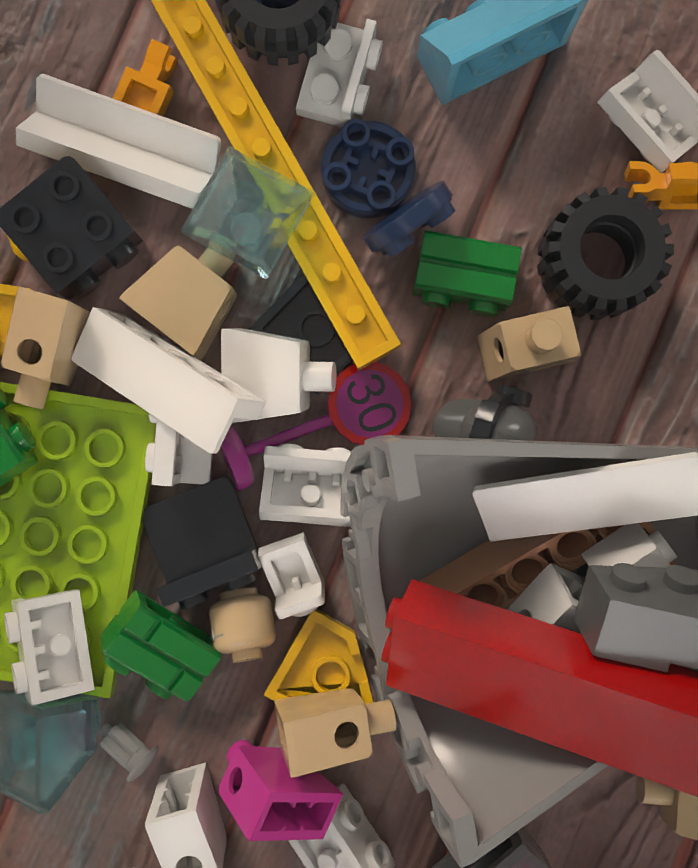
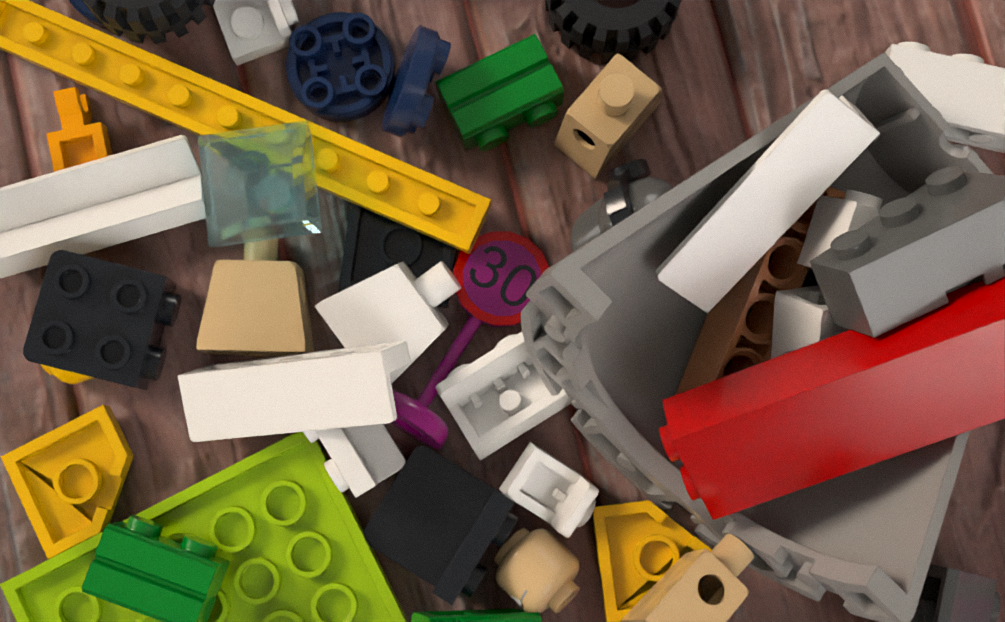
camera: 35 degrees left, 5 degrees down
tan torso [1,286,90,410] -> none

